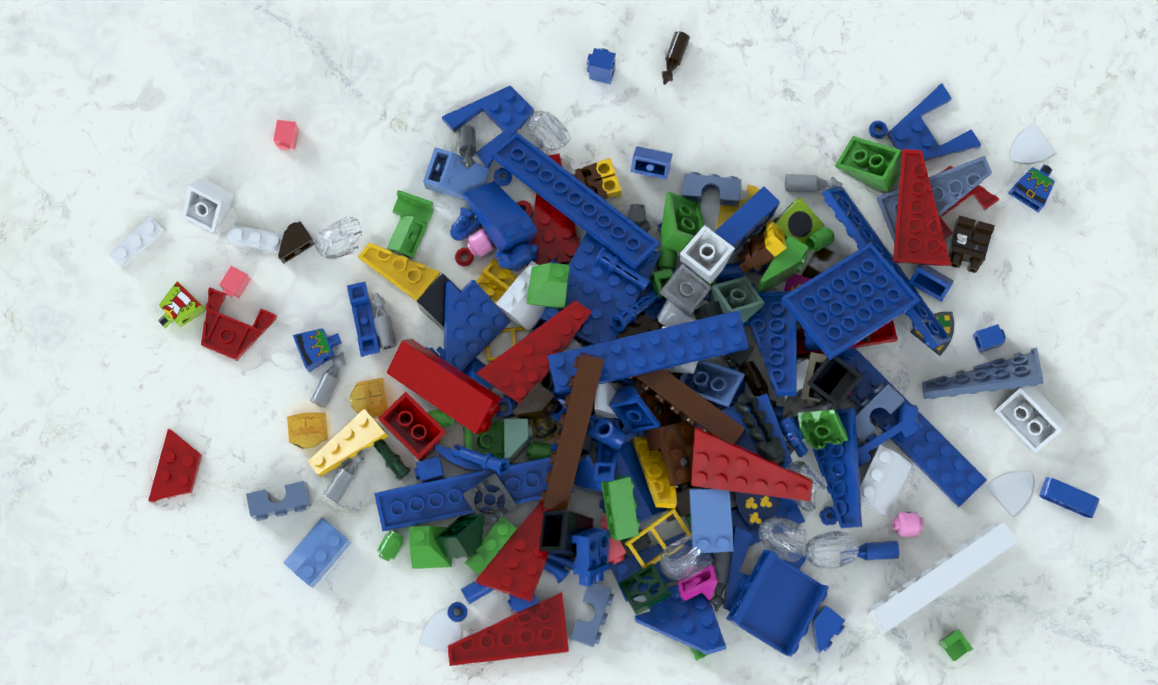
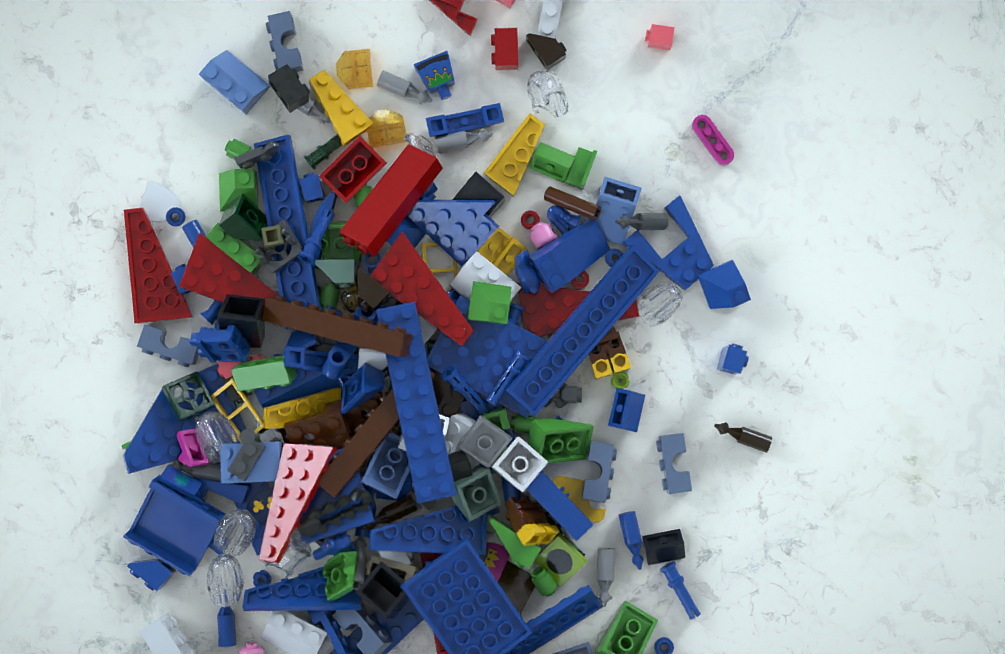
camera: 90 degrees right, 10 degrees up
none -> blue tile [158,465,202,499]
none -> dark grey hinge [227,429,266,481]
none -> dark grey hinge [234,141,280,169]
none -> olive slope [261,225,284,249]
none -> pearl dark grey brick [268,64,310,113]
none -> clear tile [403,132,438,157]
none -> red brick [491,28,518,70]
none -> reddish brown piece [544,186,601,221]
none -> lime plate [611,372,630,389]
none -> blue wheel [618,511,644,570]
none -> black panel [642,529,685,565]
none -> sand blue arch [656,433,692,494]
none -> blue pin [660,561,701,620]
none -> dark pink plate [692,115,734,166]
none -> blue slope [697,260,751,309]

